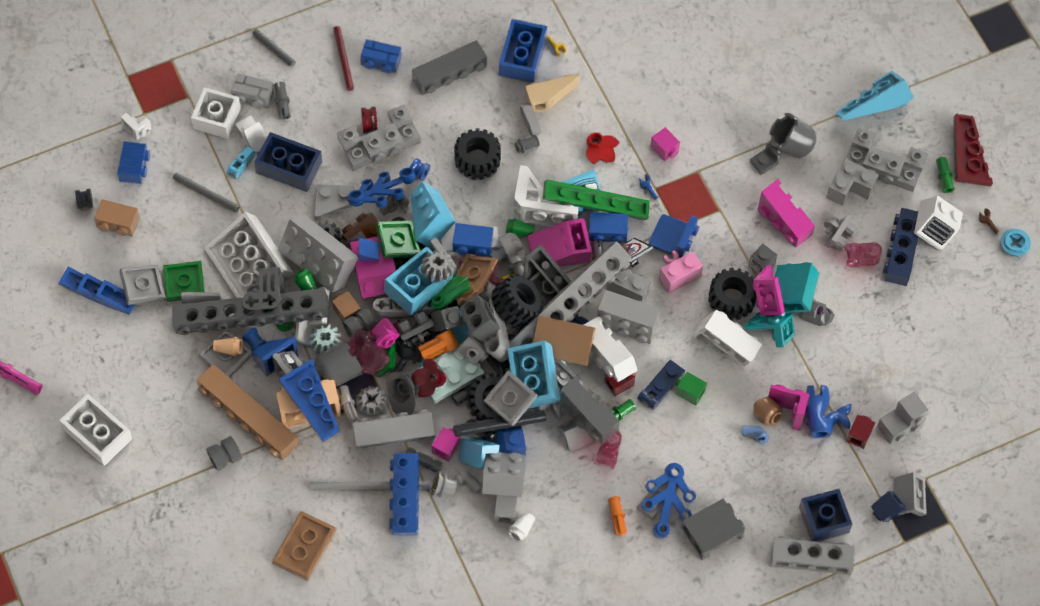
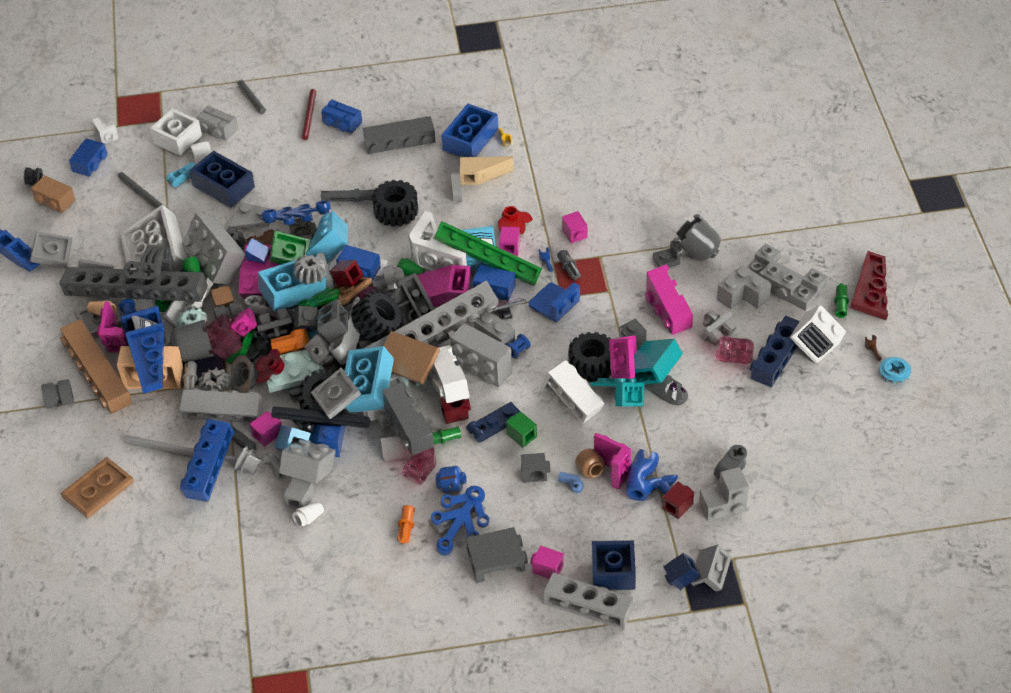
camera: 20 degrees right, 15 degrees down
green tile [163,261,205,302] -> none
dark grey pin [274,82,291,120] -> none
light grey bracket [337,104,421,171] -> none
dark red wheel [361,106,378,134] -> none
blue wheel [410,158,430,181] -> none
dark grey pin [515,135,540,153] -> none
bright pink brick [659,250,703,293] -> none
medium azure wedge [836,71,914,121] -> none
none -> dark pink bracket [97,302,129,353]
none -> dark grey pin [321,188,374,202]
none -> dark red brick [329,260,364,287]
none -> blue head [435,466,467,493]
none -> dark pink brick [499,226,520,256]
none -> blue bush [507,334,531,359]
none -> dark grey brick [521,453,550,483]
none -> dark pink brick [530,545,564,579]
none -> dark grey axle [557,250,581,281]
none -> dark grey piece [714,445,747,478]

